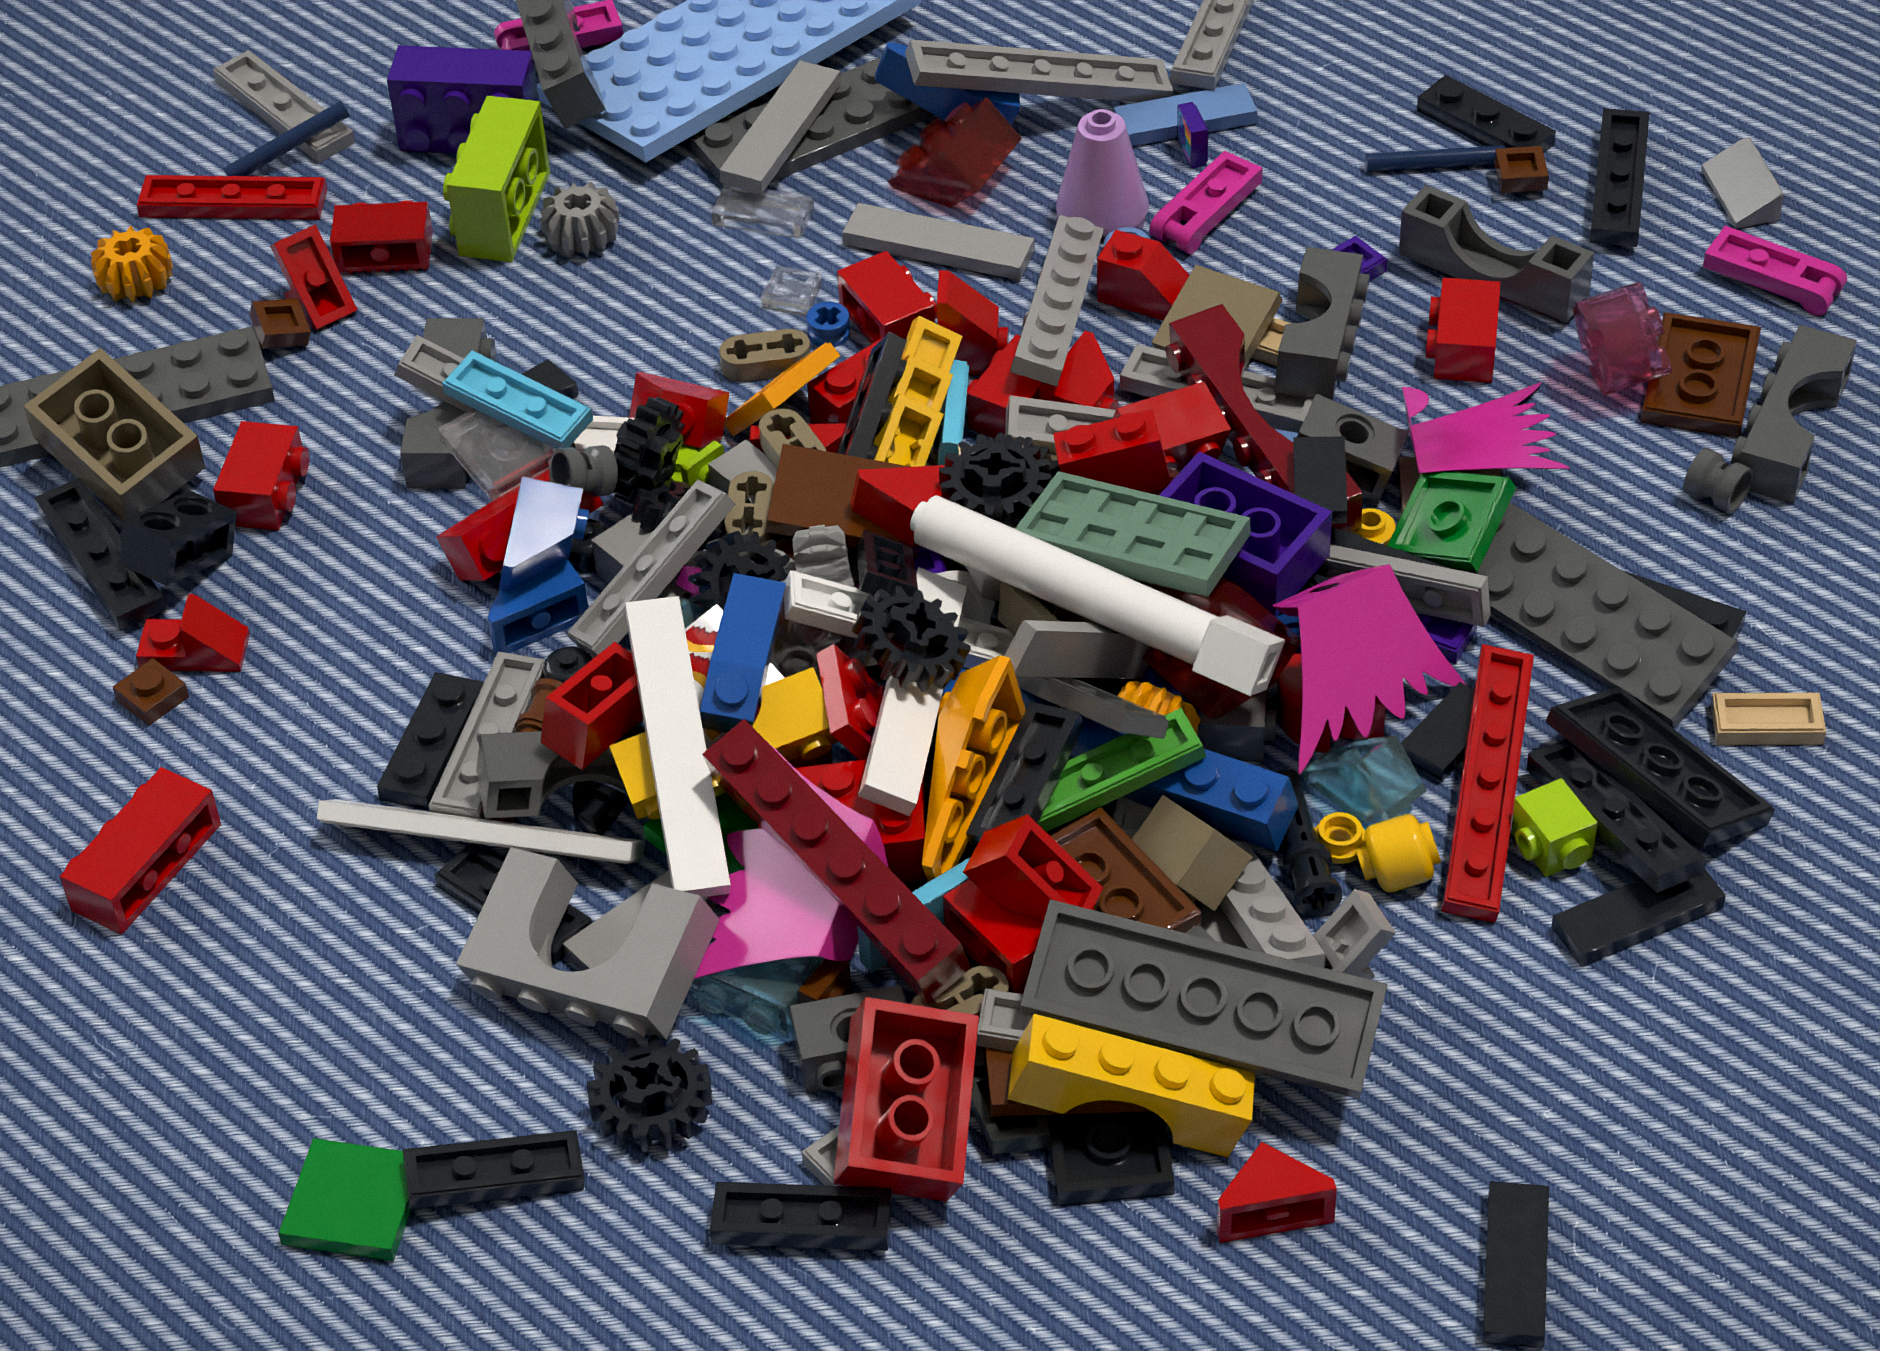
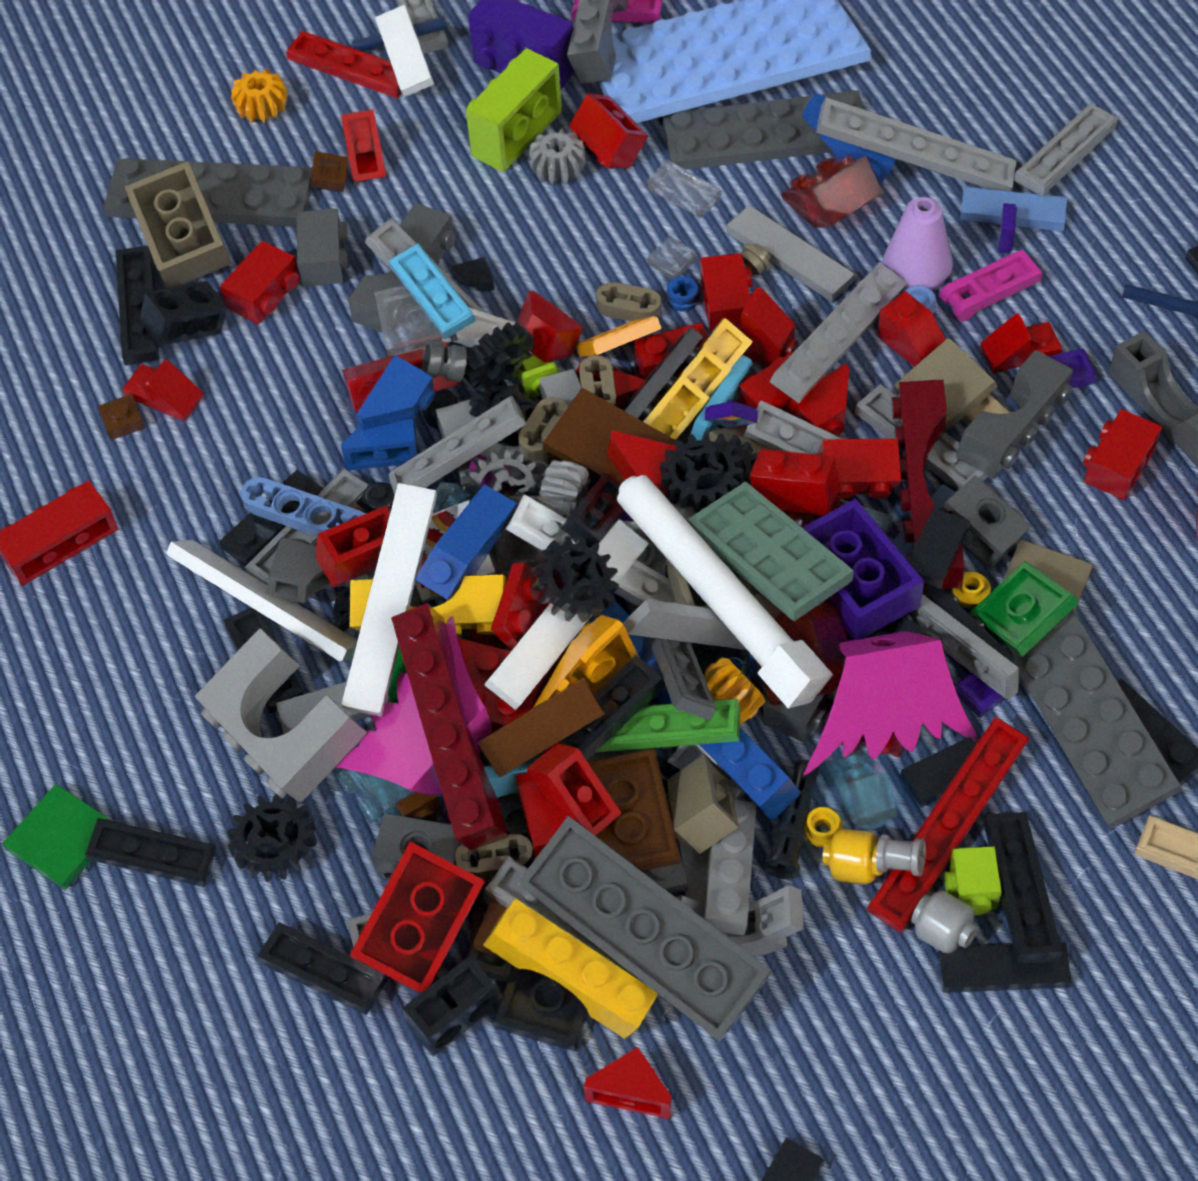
camera: 25 degrees right, 10 degrees up
red brick [330,200,433,274] -> none
light grey tile [719,60,841,193] -> none
dark pink piece [1402,382,1570,473] -> none
black tile [1545,687,1775,848] -> none
none -> medium blue beam [241,477,365,537]
none -> dark grey brick [296,208,349,287]
none -> white tile [375,5,434,97]
none -> black brick [402,956,500,1057]
none -> reddish brown tile [478,677,605,778]
none -> red brick [569,93,649,169]
none -> dark purple tile [705,401,758,428]
none -> dark tan plate [742,244,771,276]
none -> light grey bush [876,834,926,876]
none -> light grey head [911,890,978,954]
none -> red slope [980,313,1062,373]

